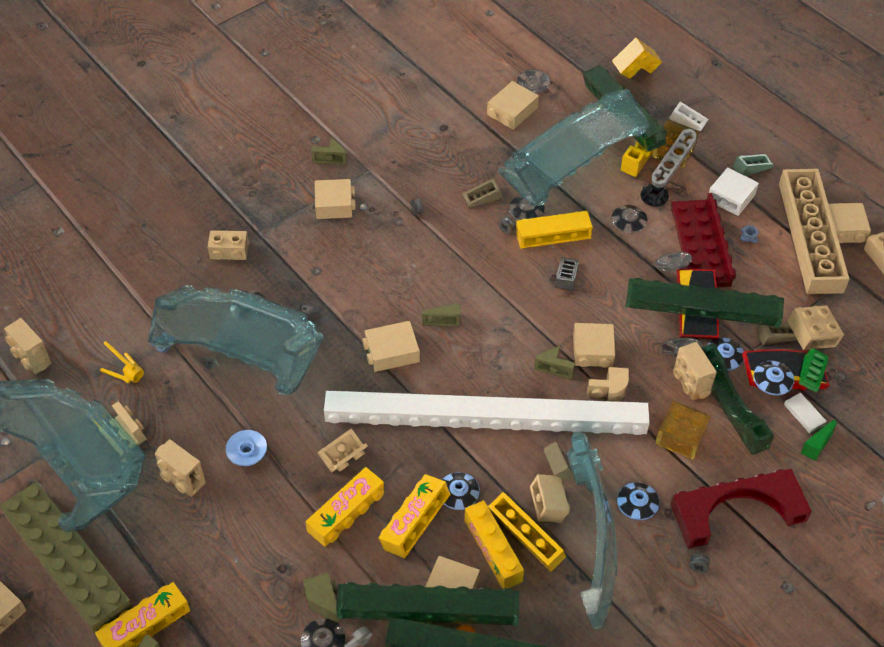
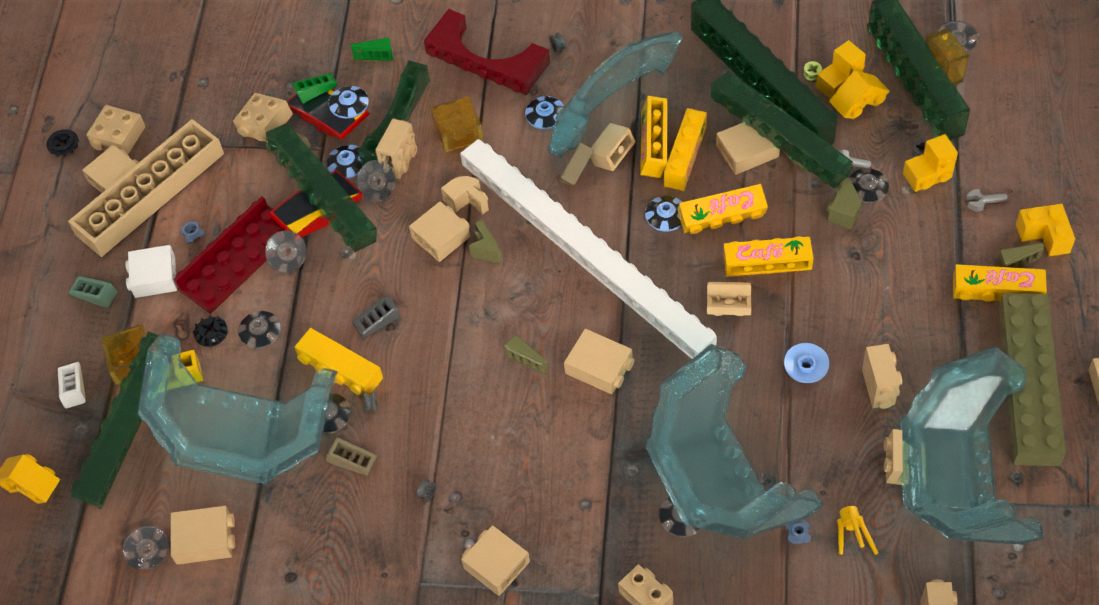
camera: 130 degrees left, 5 degrees up
light grey beam [652,129,697,188] -> none
white tile [784,393,827,434] -> none

